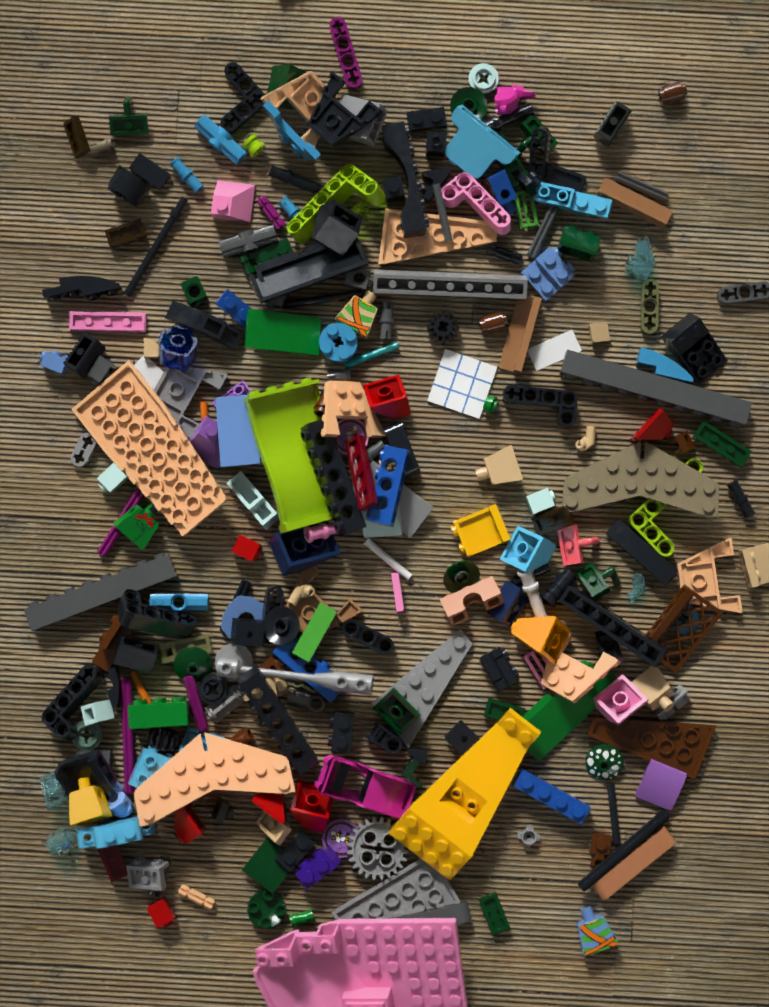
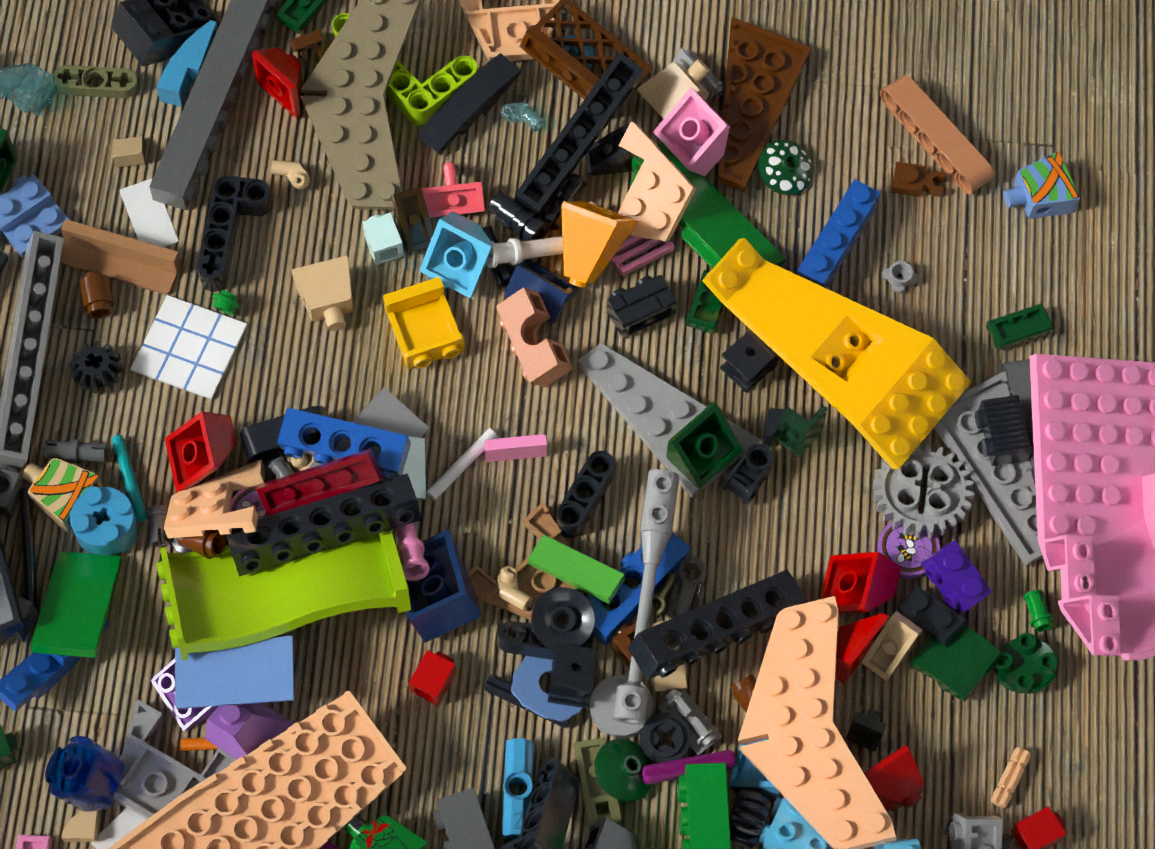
camera: 90 degrees left, 20 degrees down
black slope [165,301,244,350] -> none
light aqua slope [227,471,279,530] -> none
dark pink piece [314,755,417,819] -> none
black brick [328,711,354,753] -> none
dark green dish [443,560,480,593] -> none
dark green plate [576,563,621,601] -> none
black axle [577,810,670,891] -> none
black bar [607,784,621,844] -> none
medium lavender slope [635,759,687,811] -> none
none -> black pin [544,174,587,231]
none -> black brick [975,395,1032,466]

